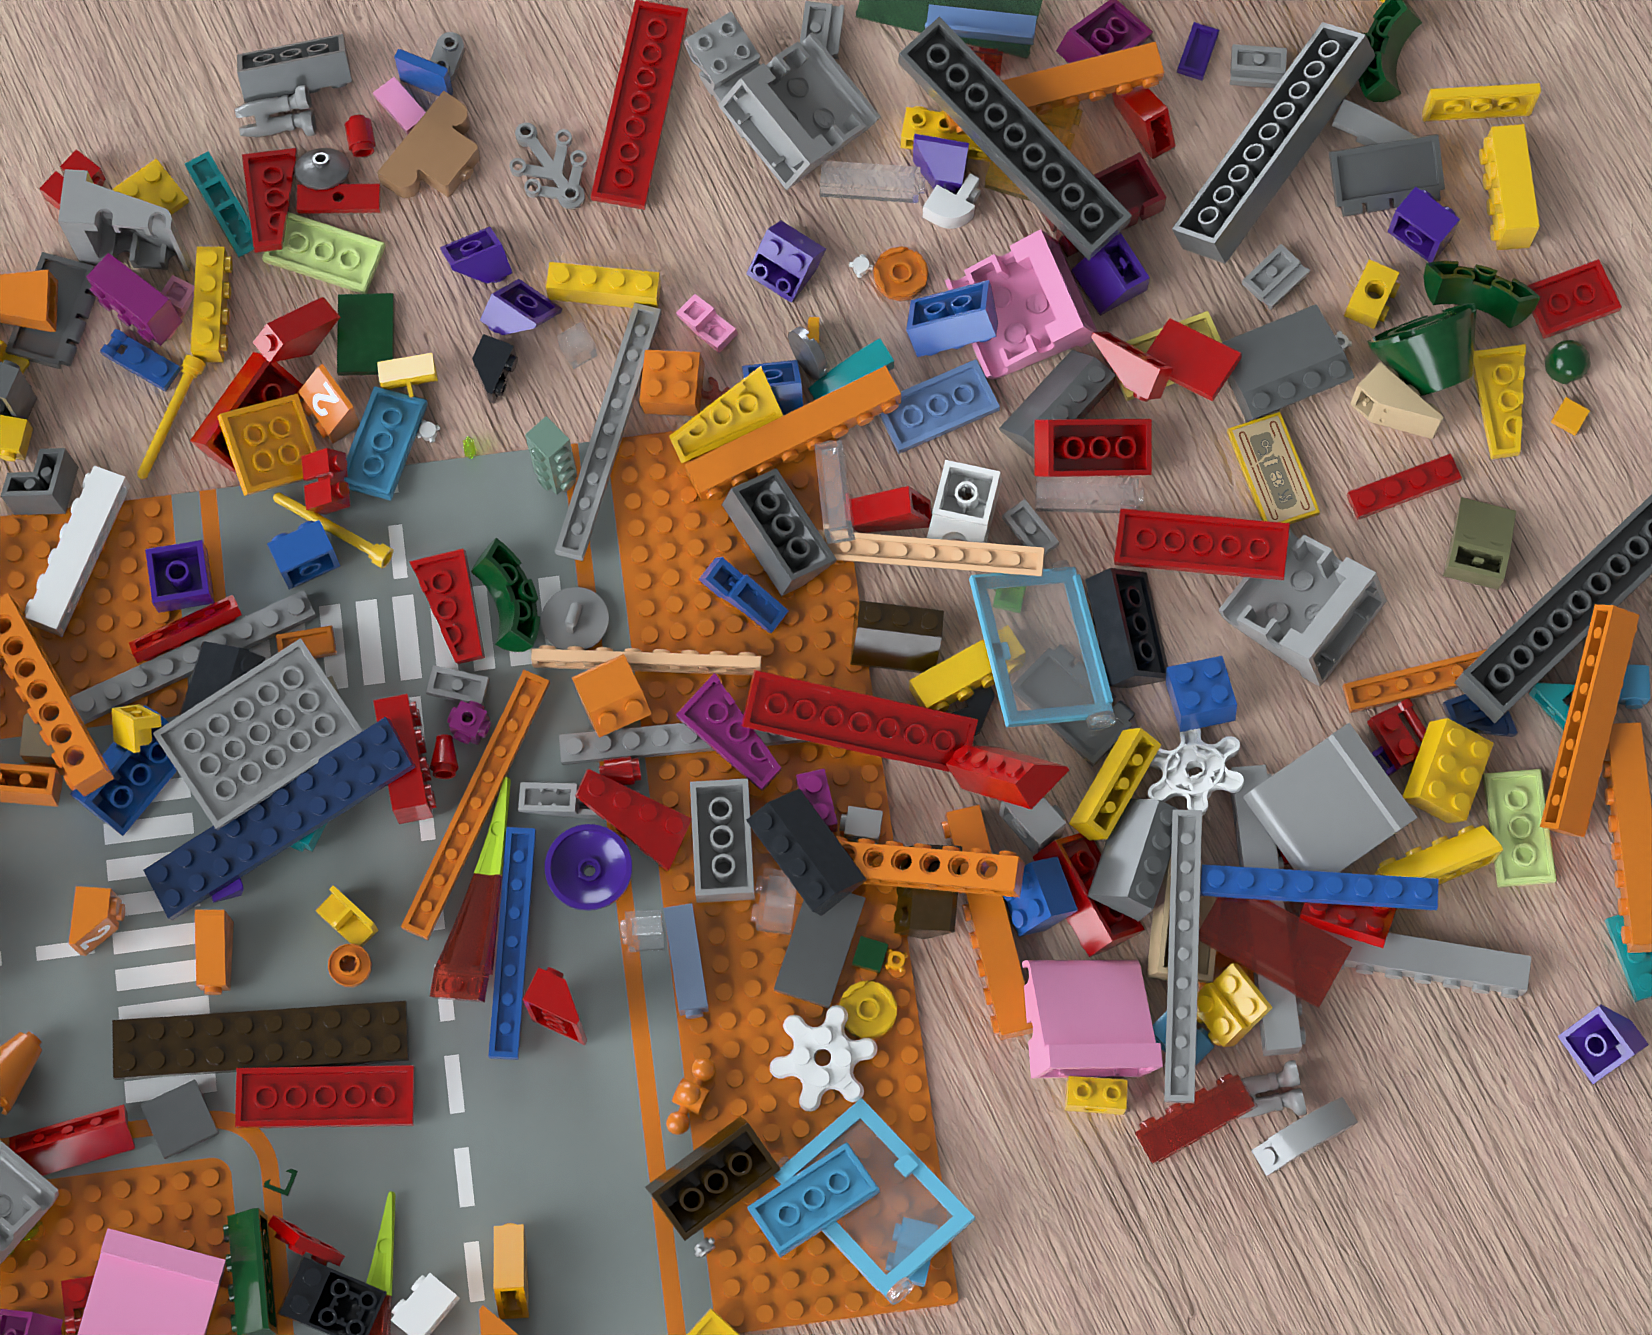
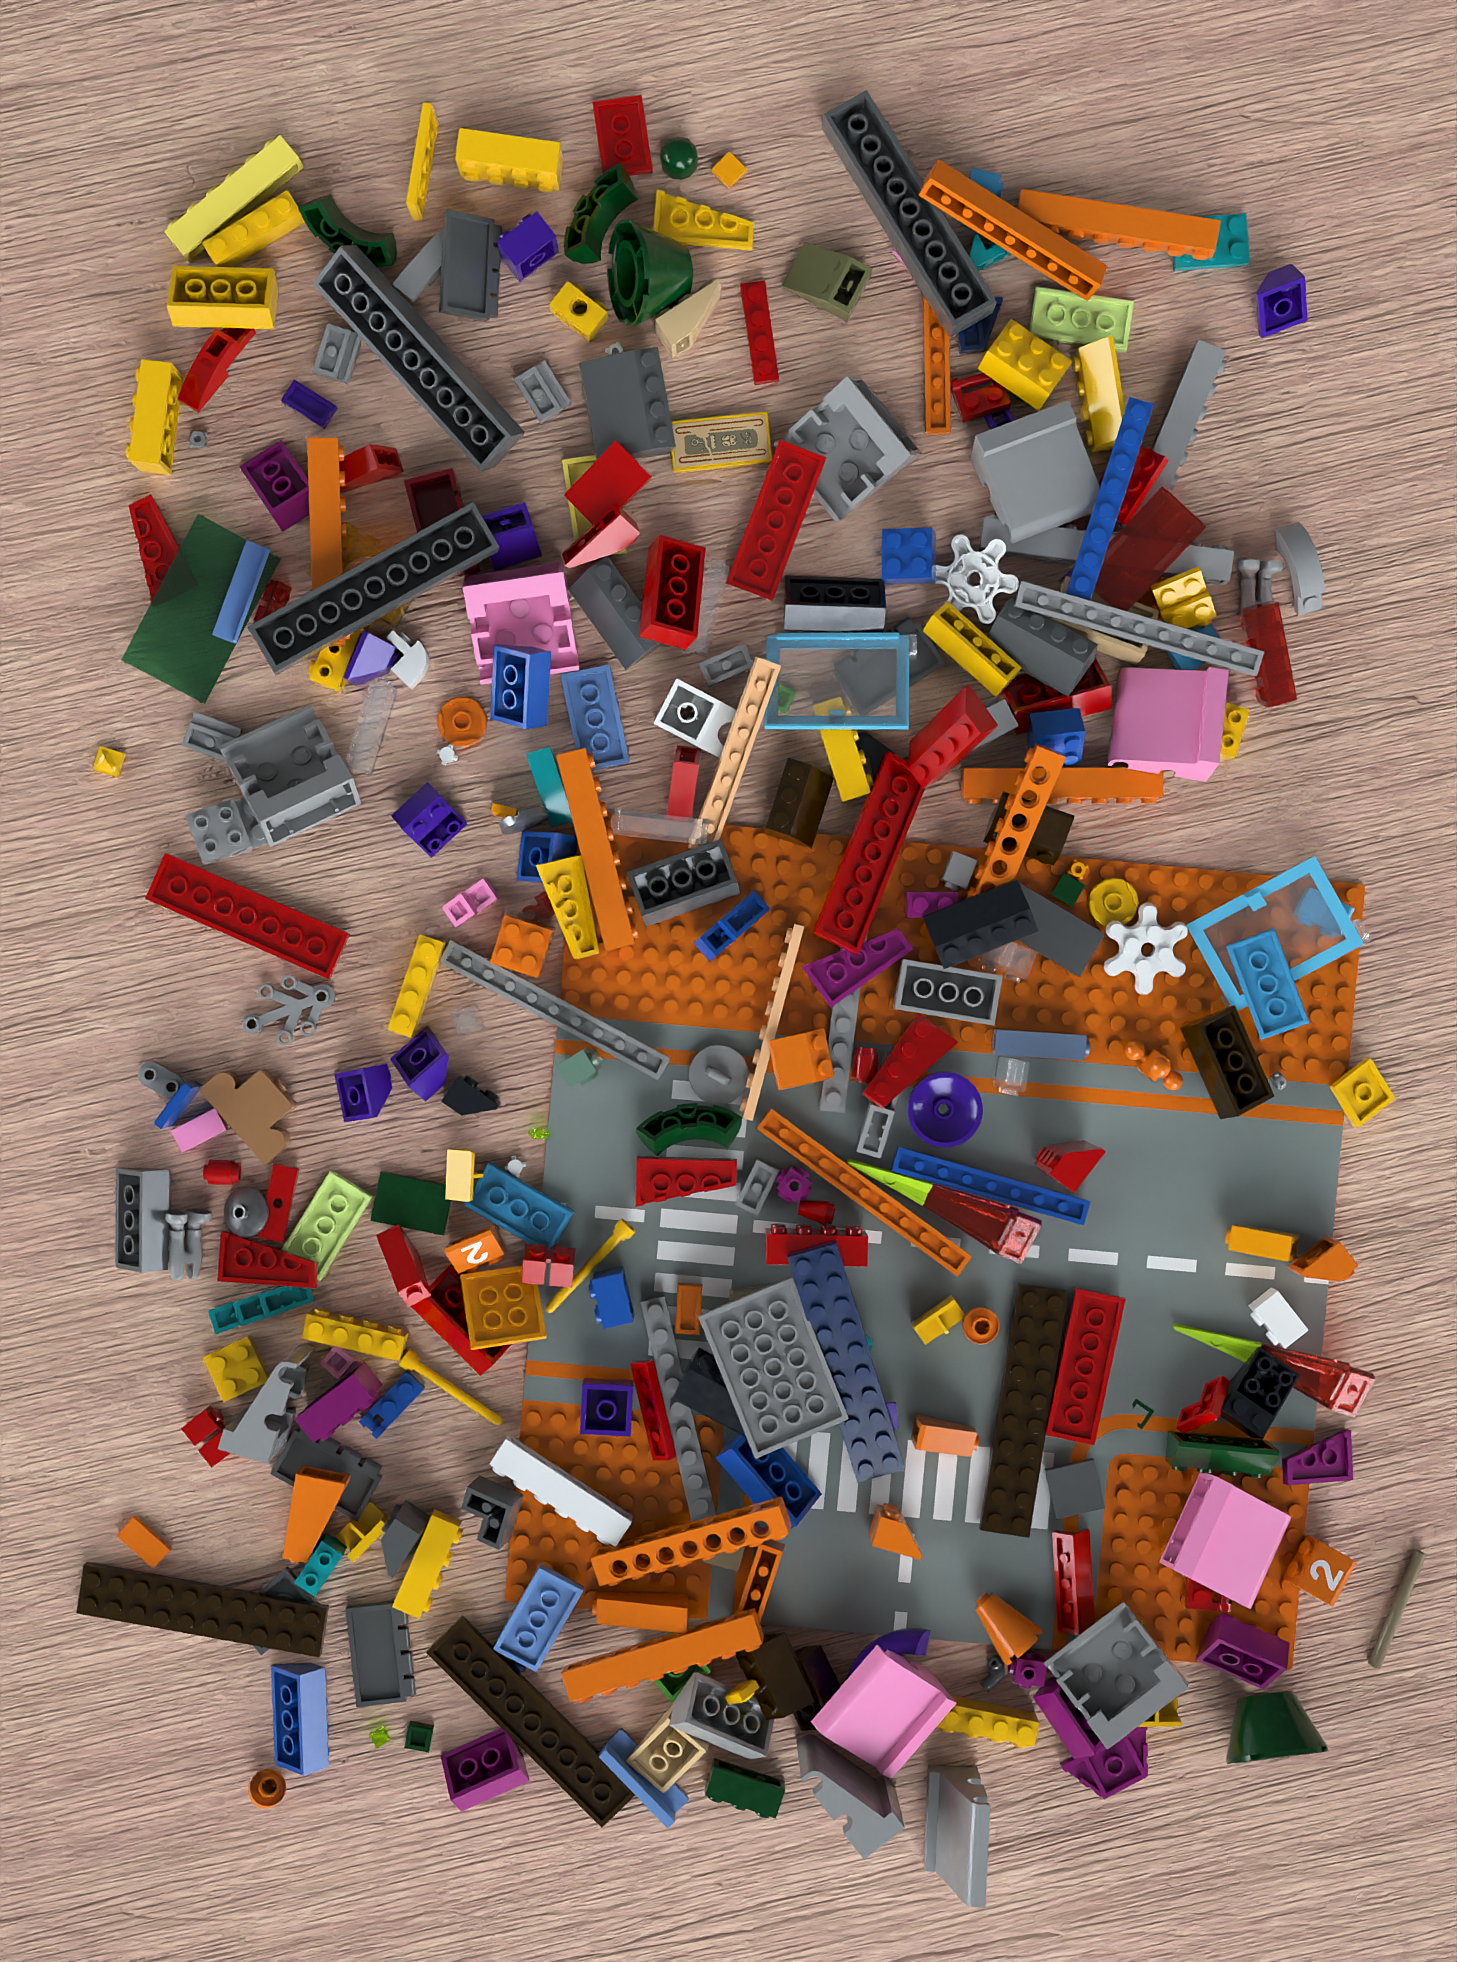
camera: 75 degrees left, 15 degrees up
yellow panel [112,704,161,753] -> none

